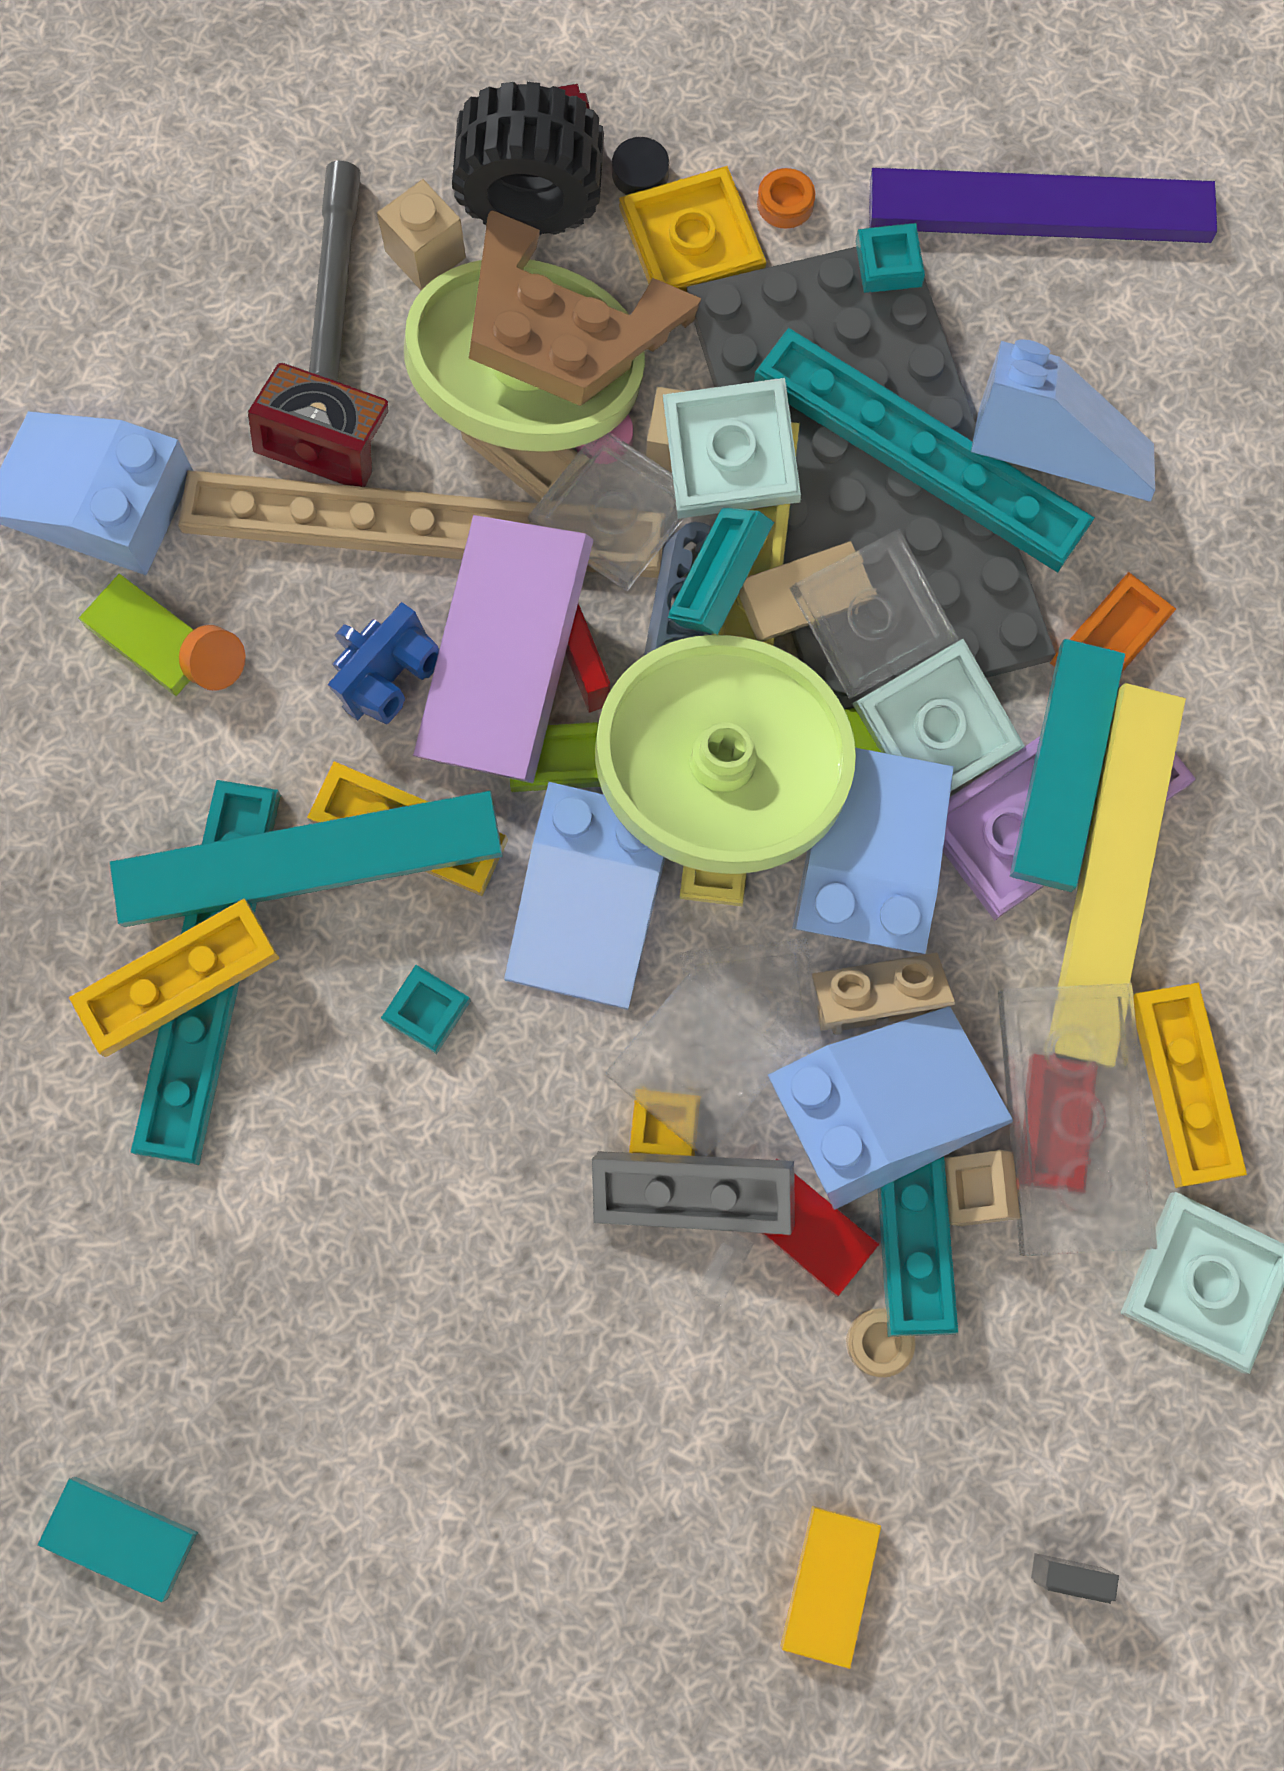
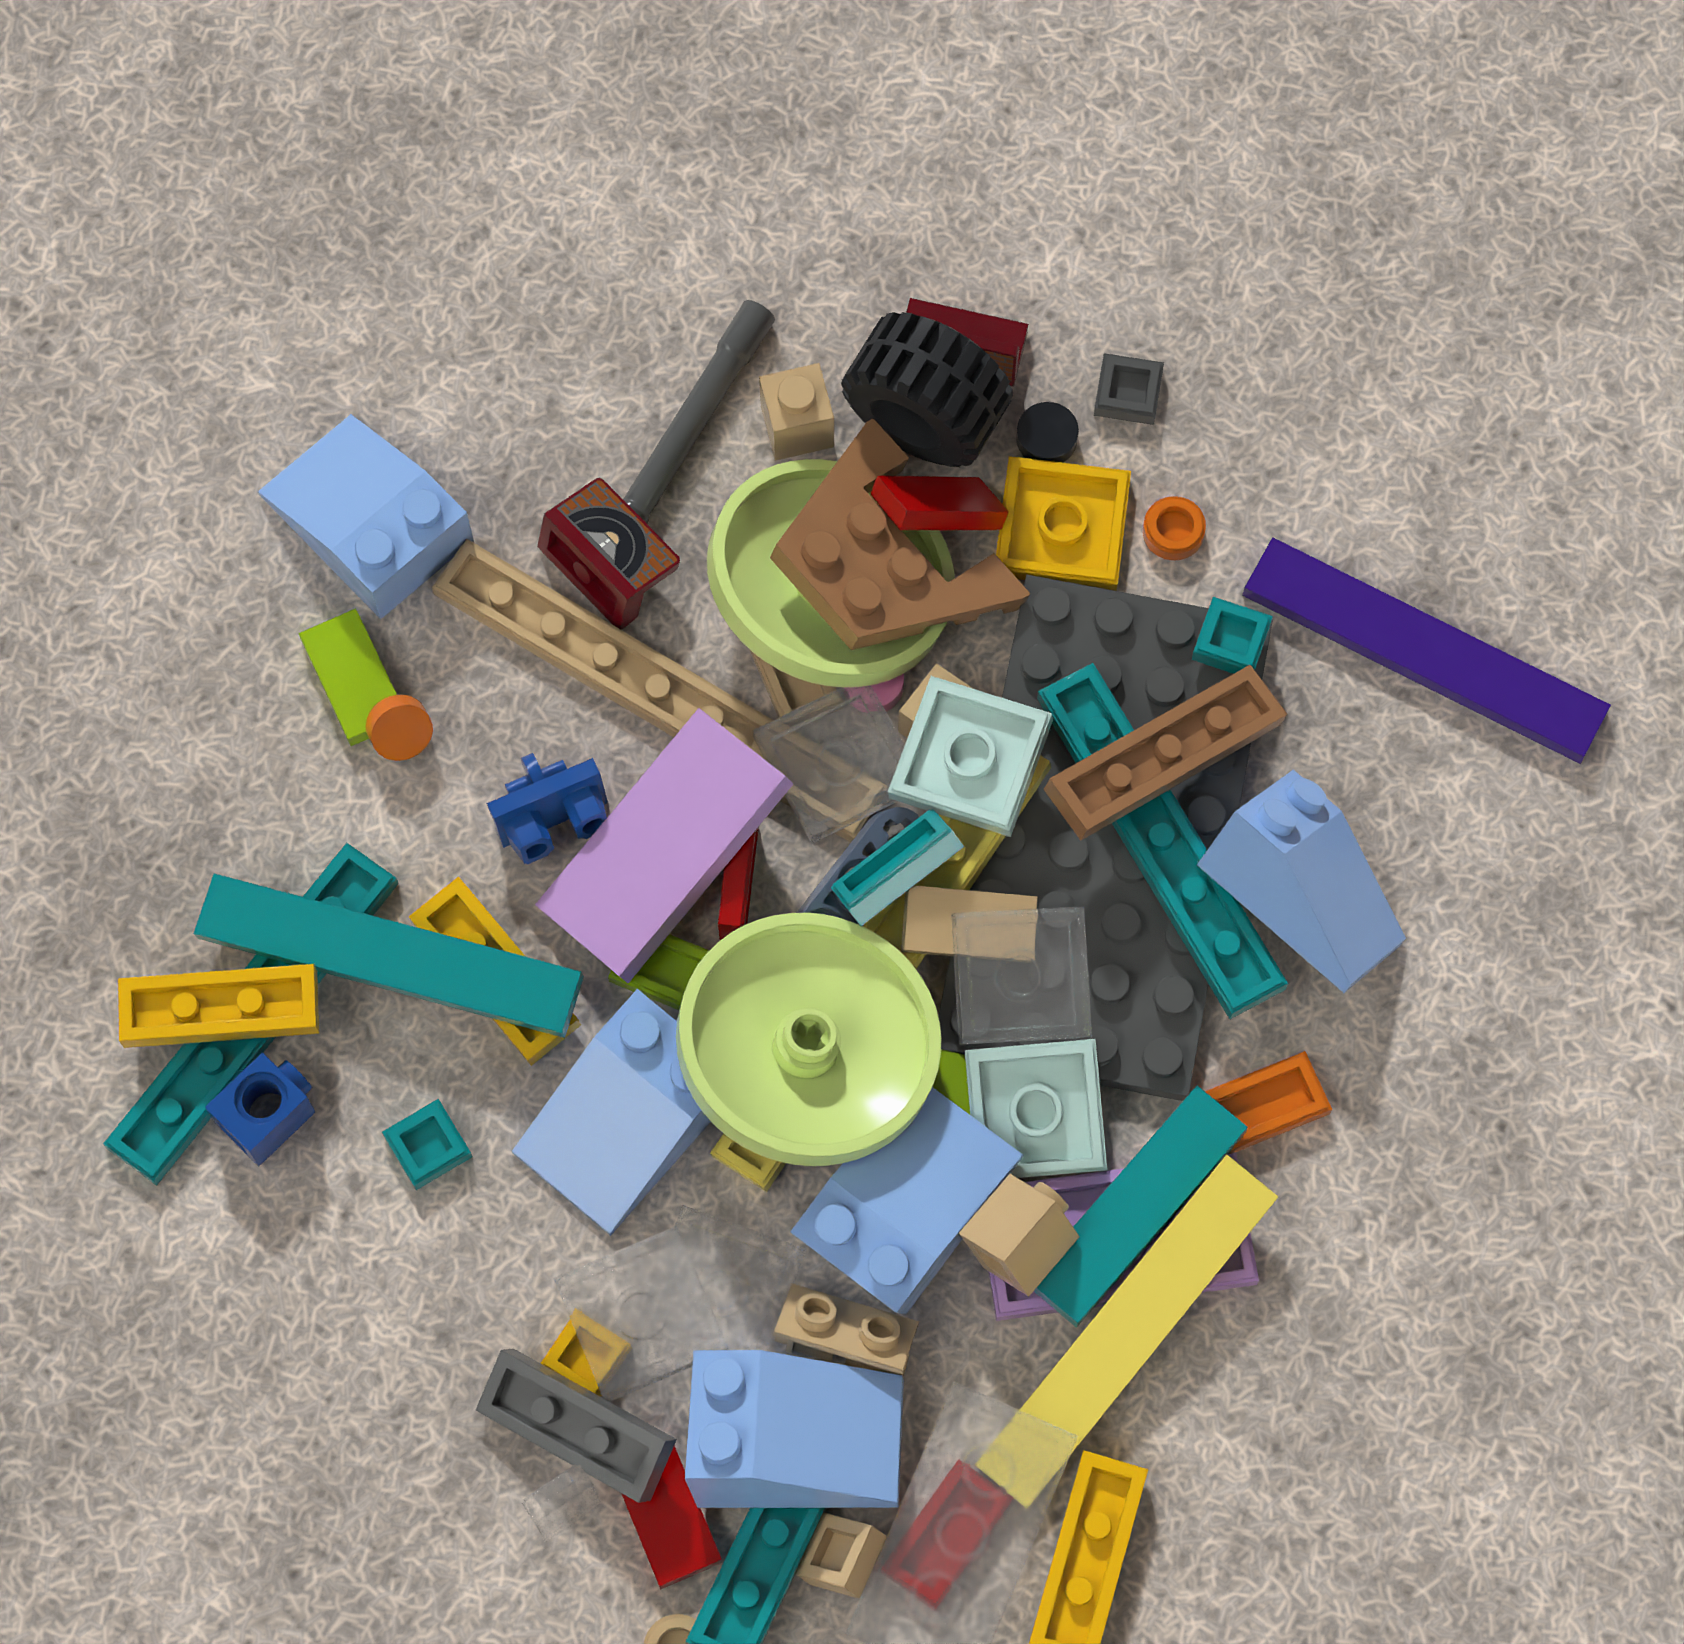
camera: 30 degrees right, 5 degrees down
none -> blue brick [205,1052,315,1167]
none -> red tile [870,476,1009,530]
none -> tan brick [959,1174,1080,1297]
none -> medium nougat plate [1044,665,1288,840]
none -> dark grey tile [1094,353,1164,425]

